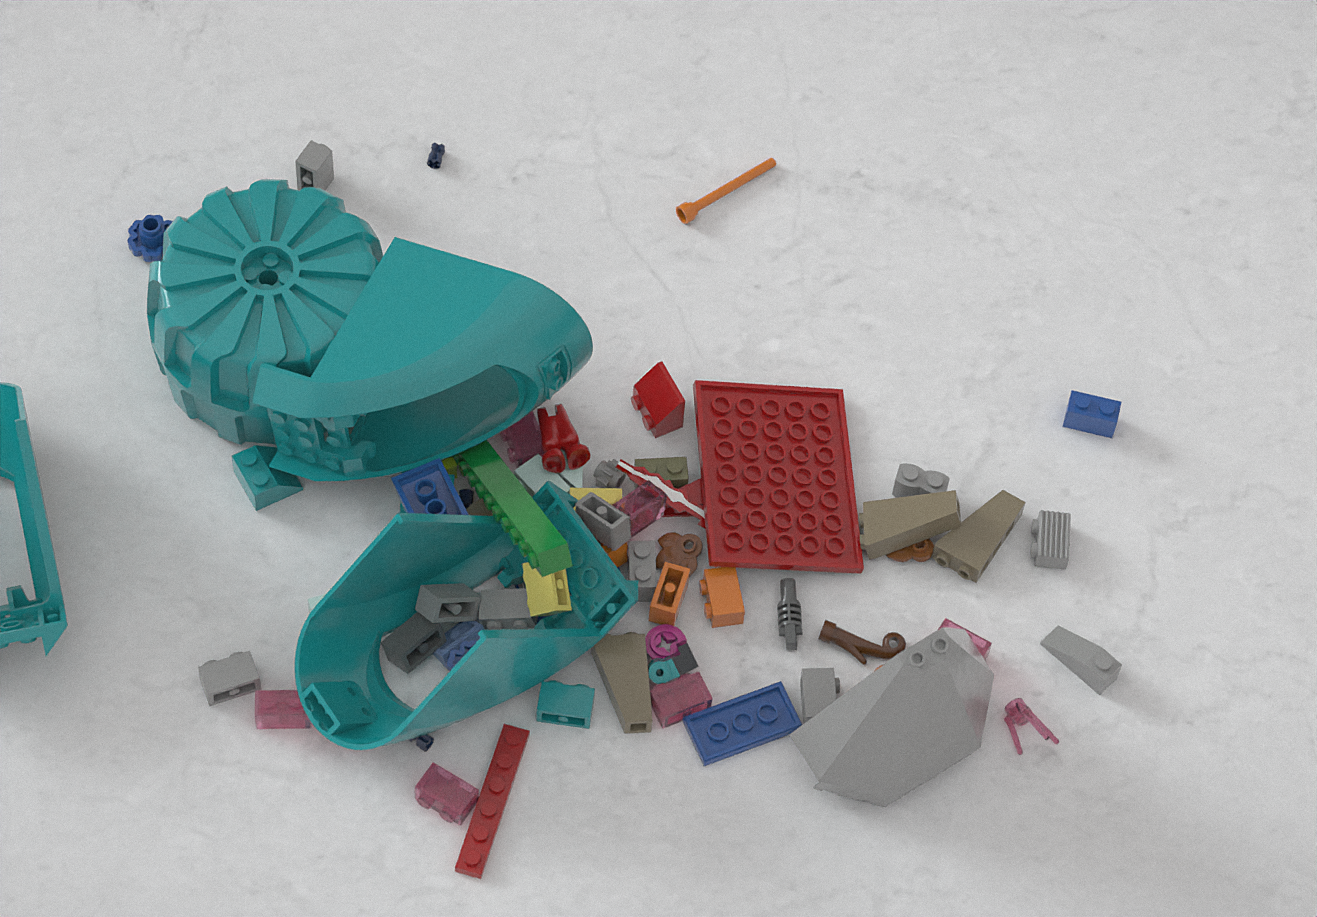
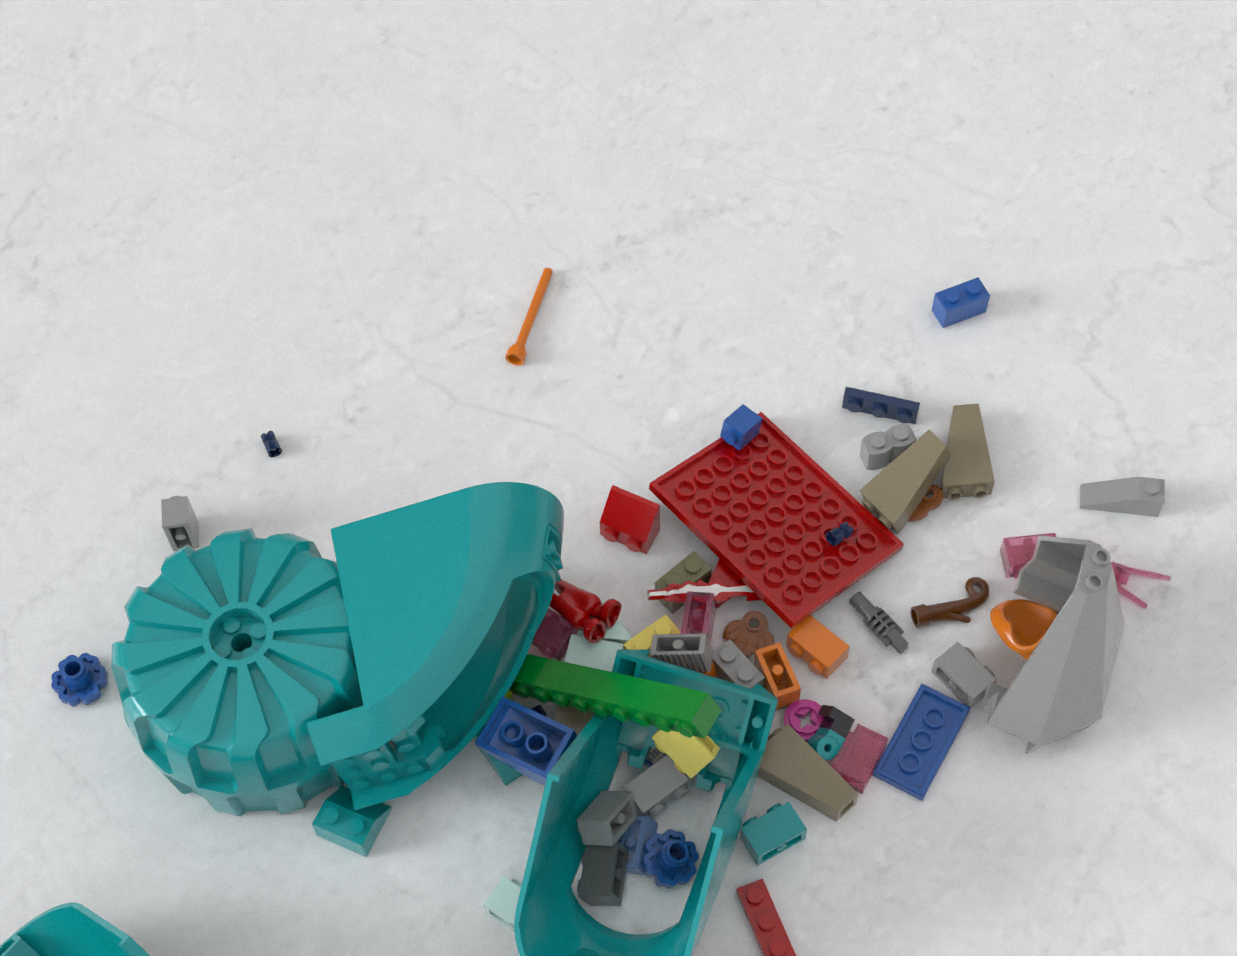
camera: 30 degrees left, 0 degrees up
light grey gear [593,459,626,488] -> none
light grey brick [1030,510,1071,569] -> none
none -> blue brick [720,404,763,451]
none -> dark blue piece [826,522,854,546]
none -> dark blue plate [842,387,920,424]

